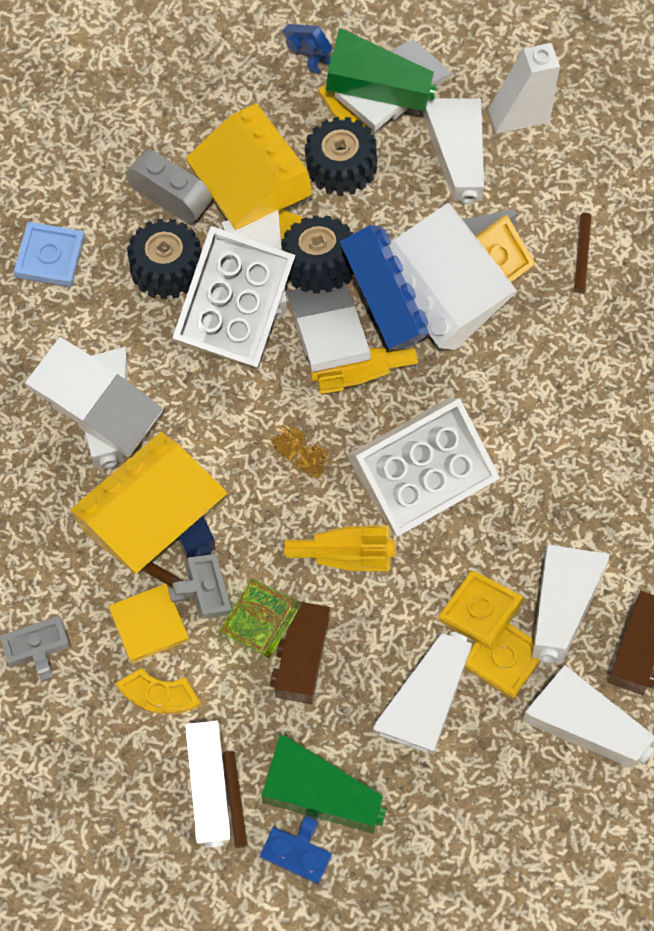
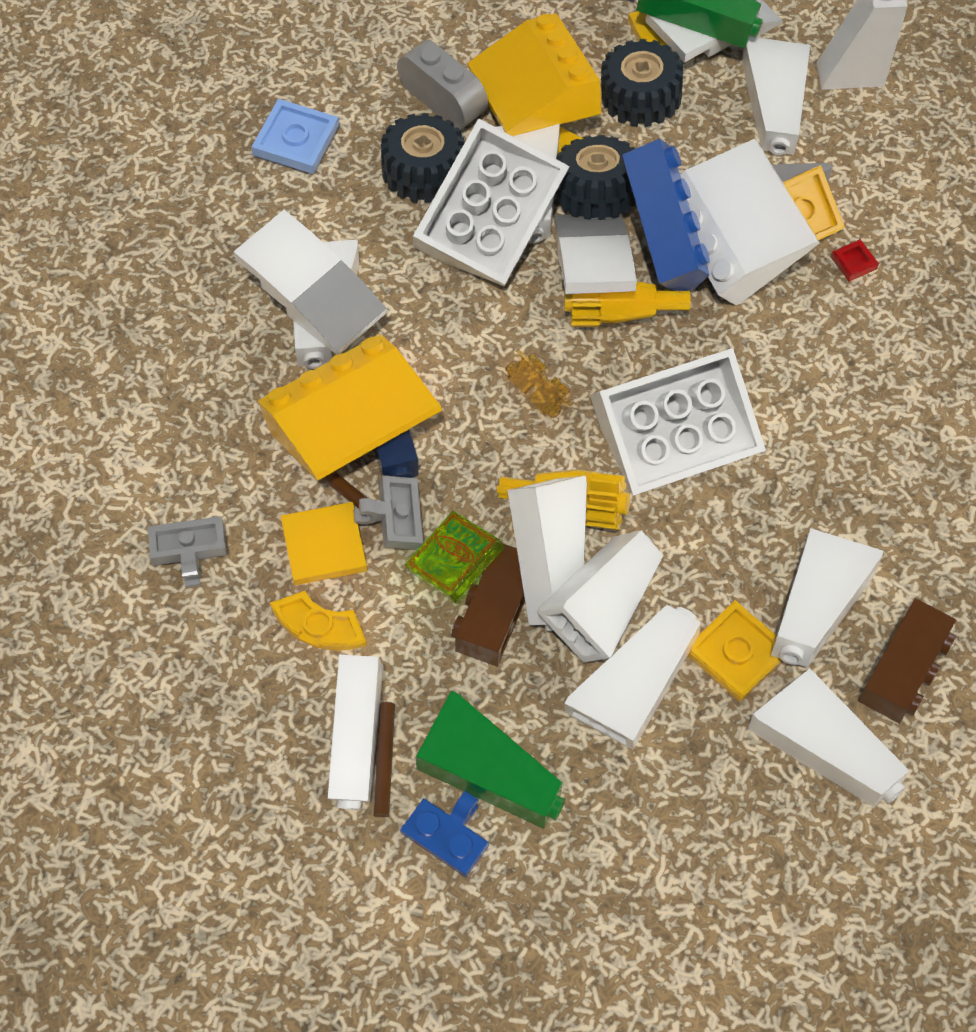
camera: 10 degrees right, 5 degrees down
yellow tile [438,570,525,650] -> none
reddish brown bar [574,213,592,294] -> none
none -> white slope [508,476,587,631]
none -> white slope [537,530,663,662]
none -> red tile [831,239,879,282]

